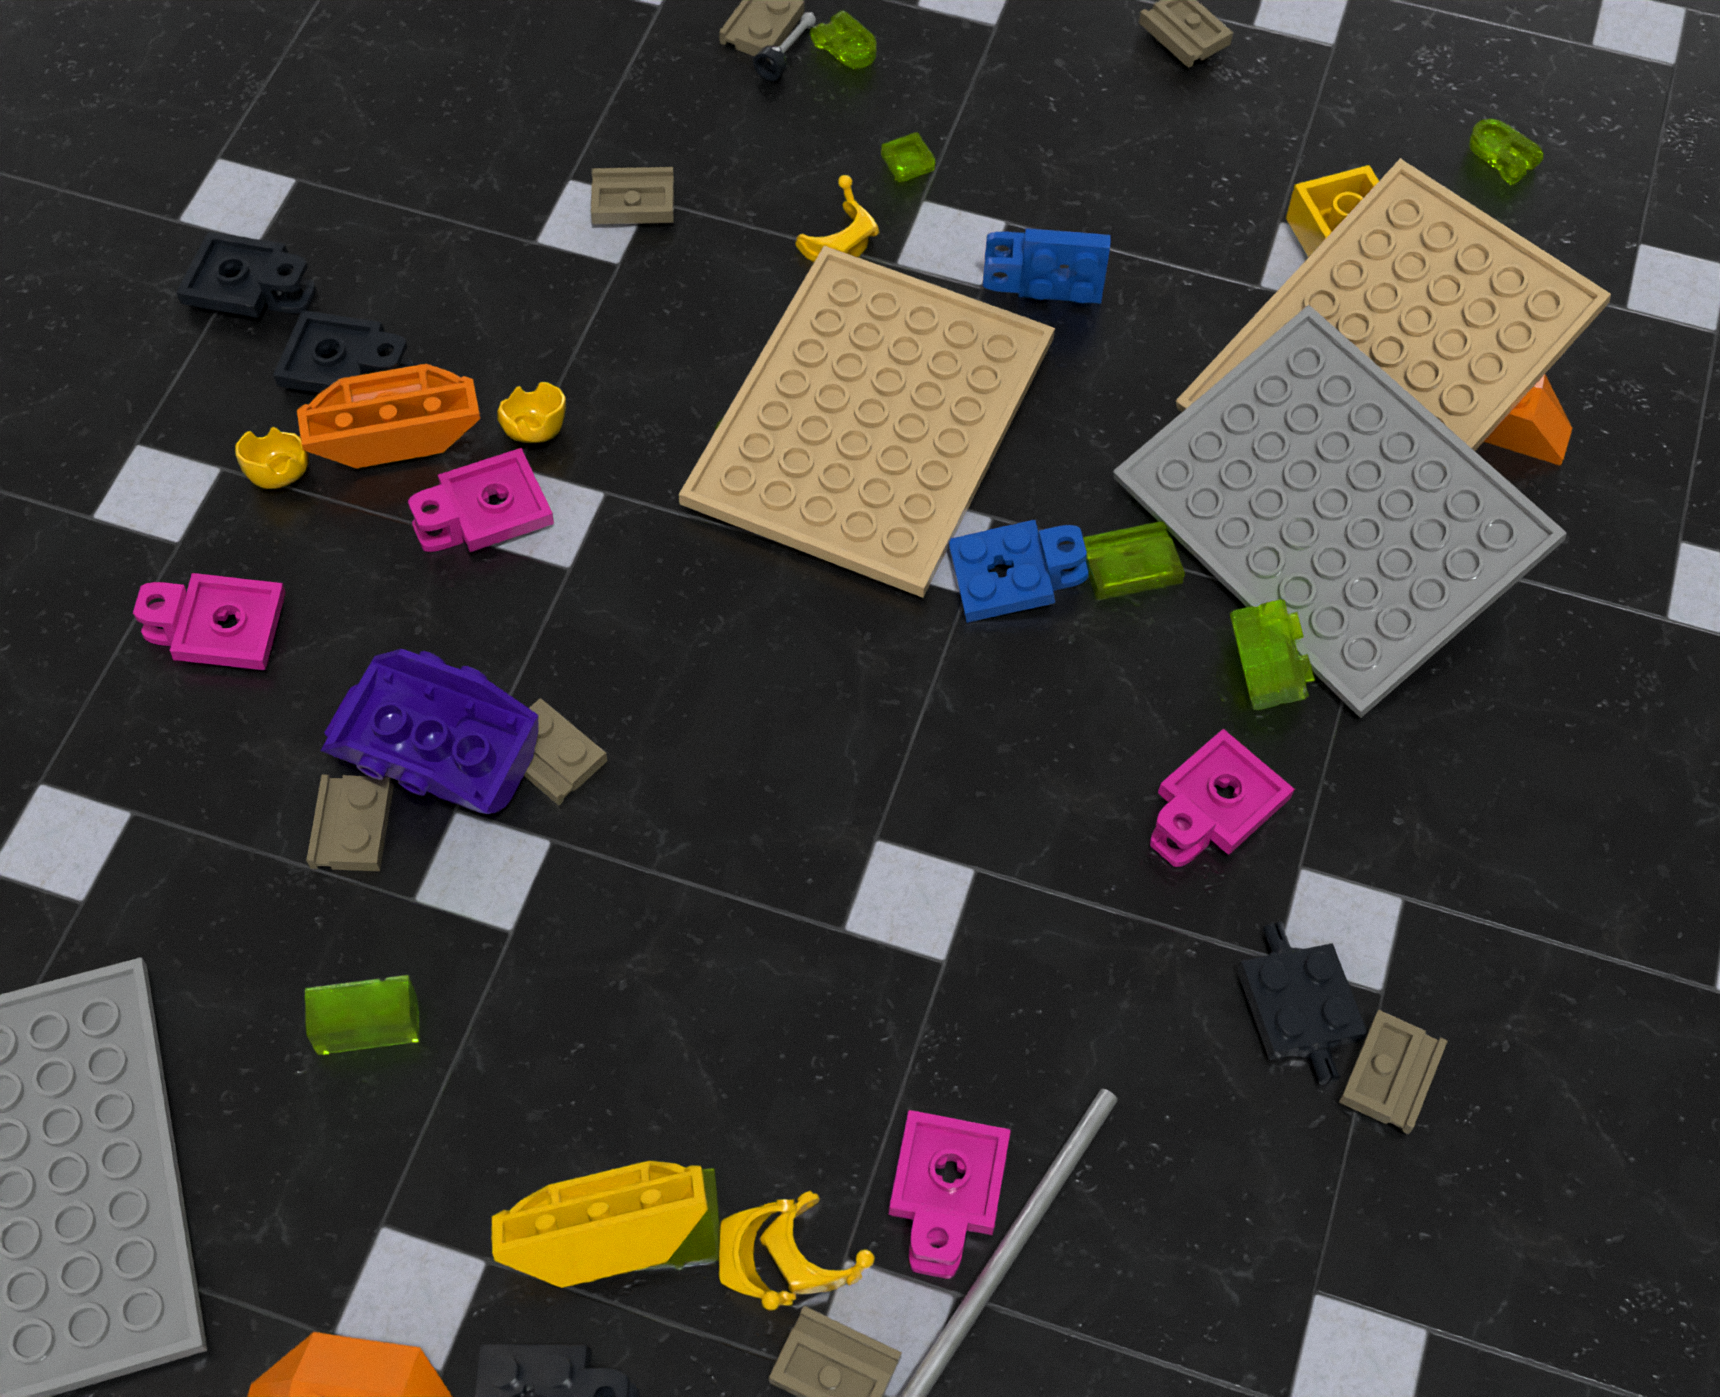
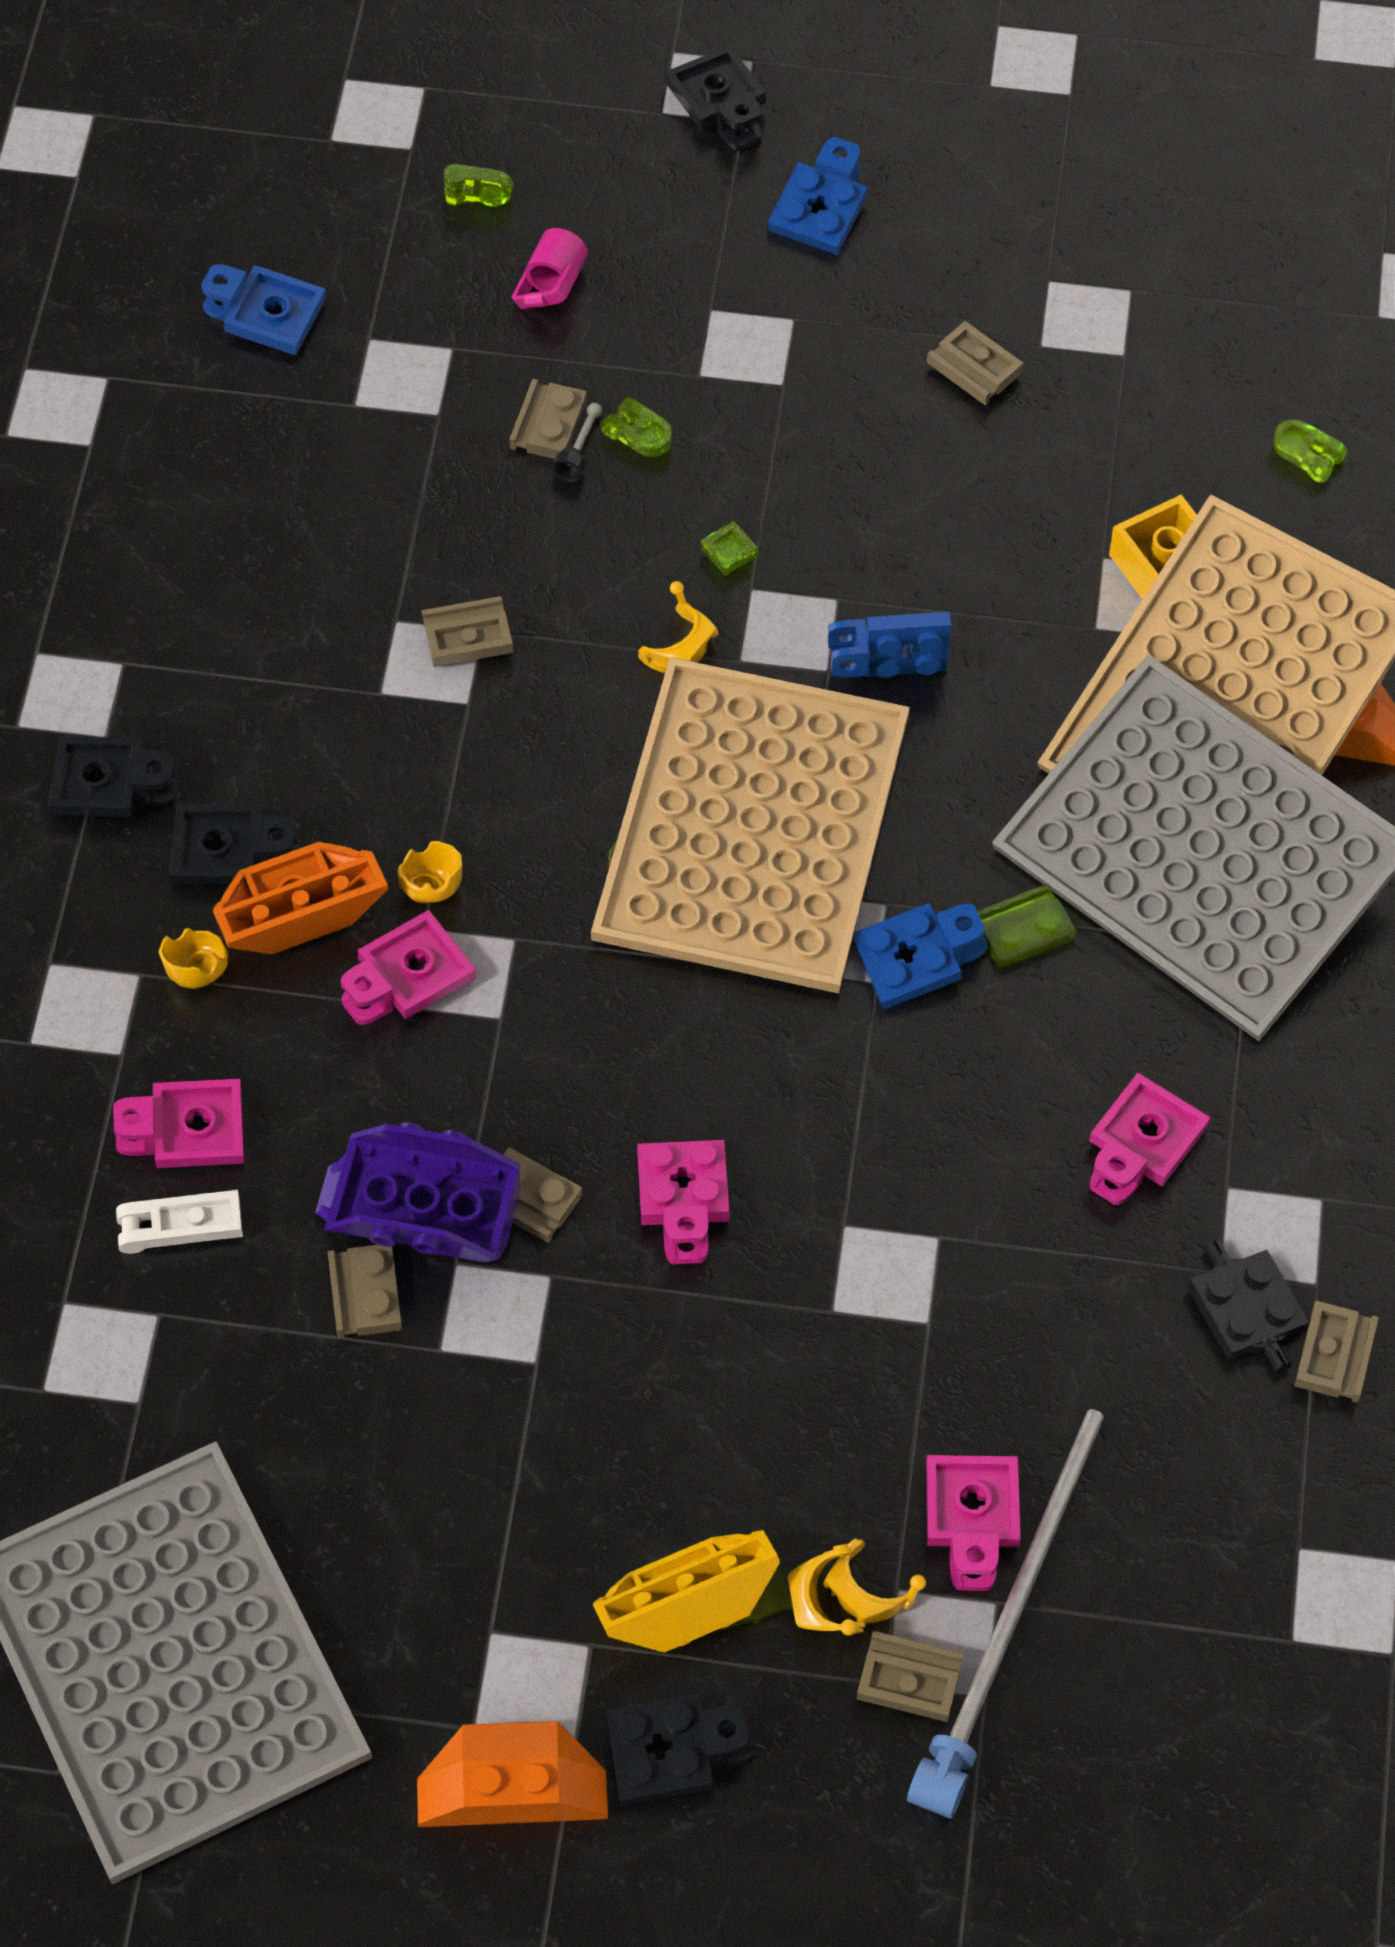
camera: 10 degrees left, 0 degrees up
clear neon green brick [305,975,420,1055] -> none
clear neon green brick [1230,599,1315,710] -> none
none -> white plate [116,1190,243,1254]
none -> dark pink plate [637,1140,729,1264]

